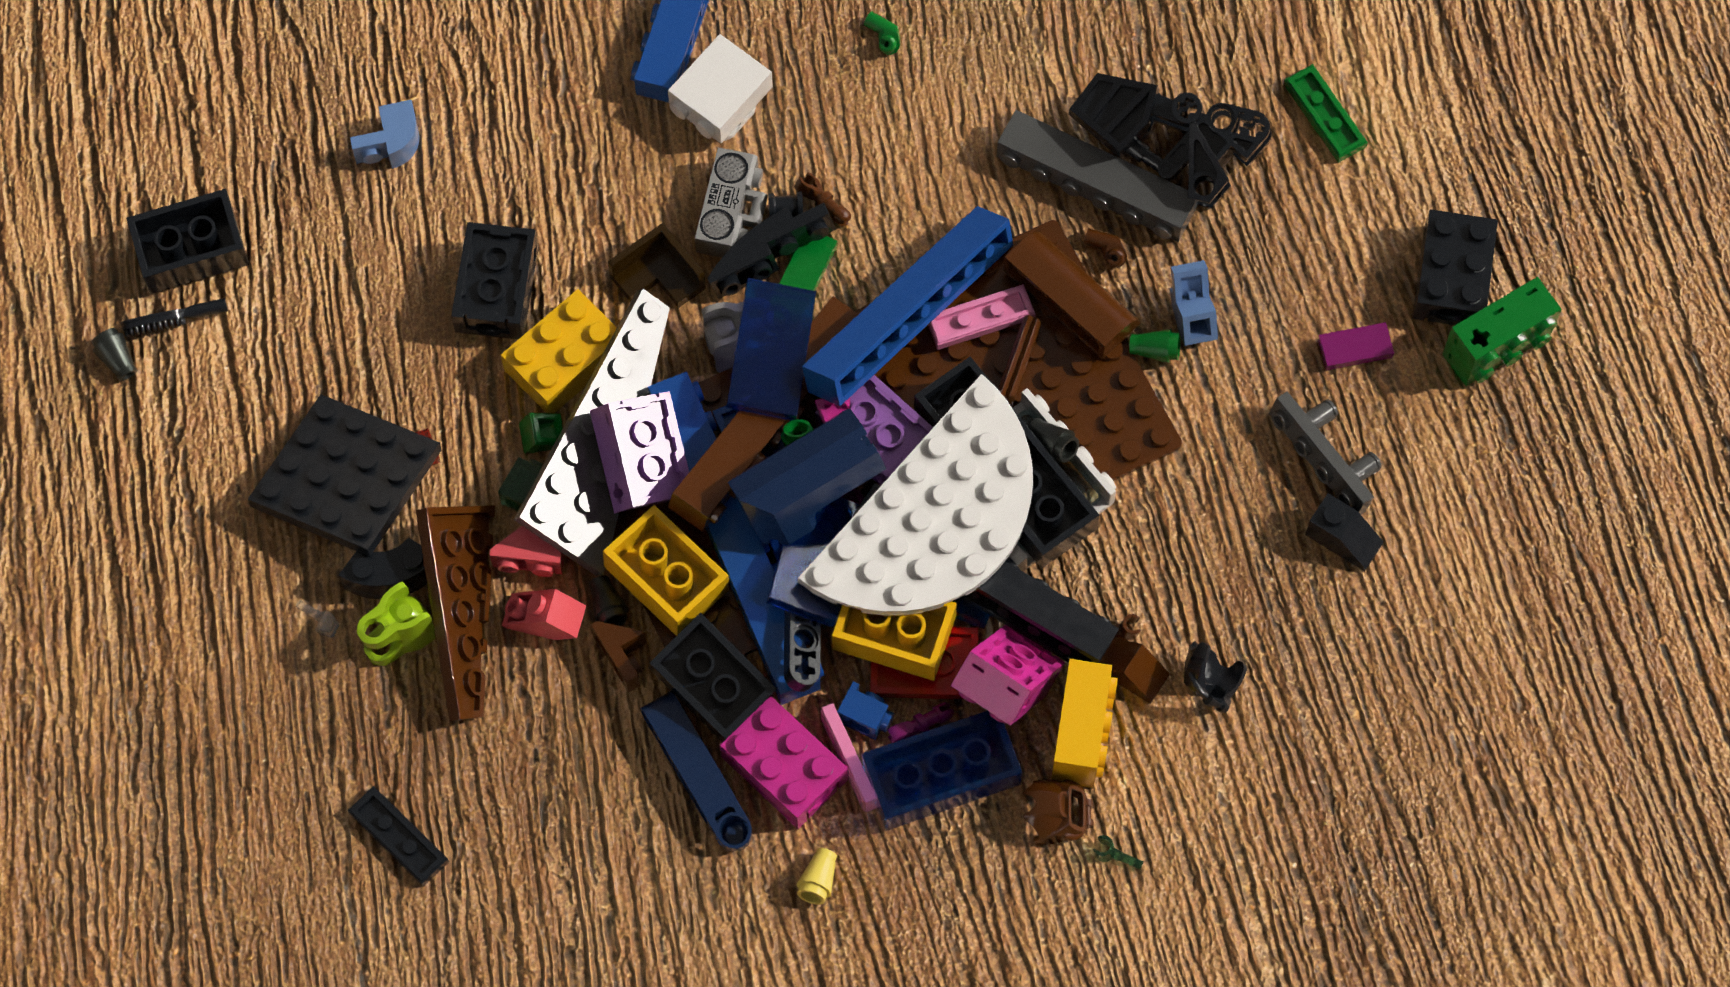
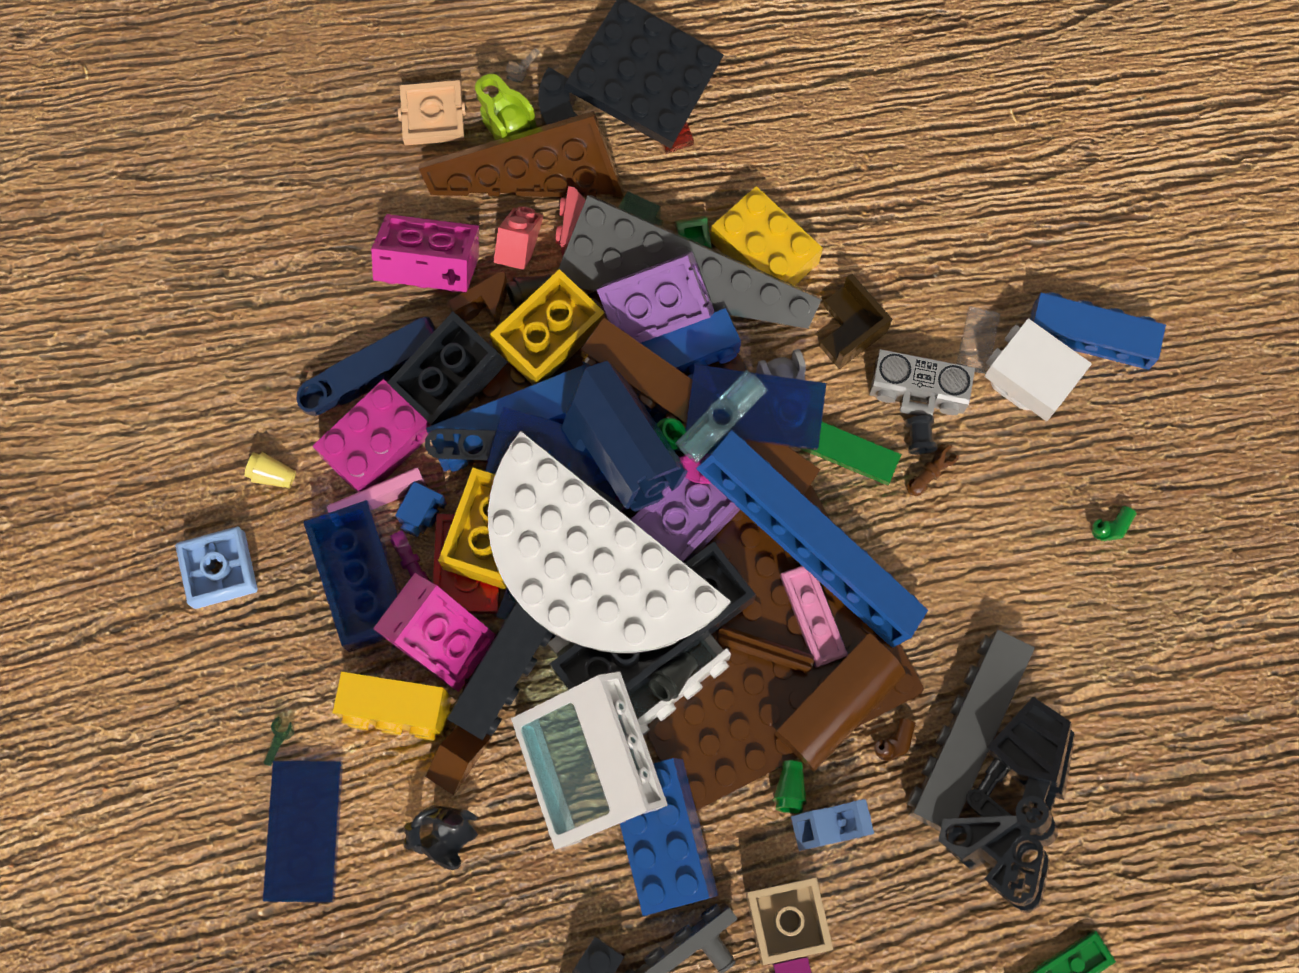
camera: 90 degrees right, 5 degrees up
black tile [347,786,449,887] -> none
medium blue brick [350,100,420,169] -> none
black piece [451,222,539,339] -> none
black slope [708,203,836,299] -> none
reddish brown helmet [1023,779,1093,845] -> none
reddish brown hand [1114,614,1141,640] -> none
none -> light blue brick [175,526,258,609]
none -> clear blue tile [263,761,343,902]
none -> dark pink piece [371,214,479,292]
none -> light nougat plate [398,80,466,145]
none -> panel [511,672,668,850]
none -> blue brick [620,758,718,916]
none -> clear light blue piece [675,370,767,464]
none -> tan brick [745,877,833,965]
none -> clear tile [956,306,1001,374]

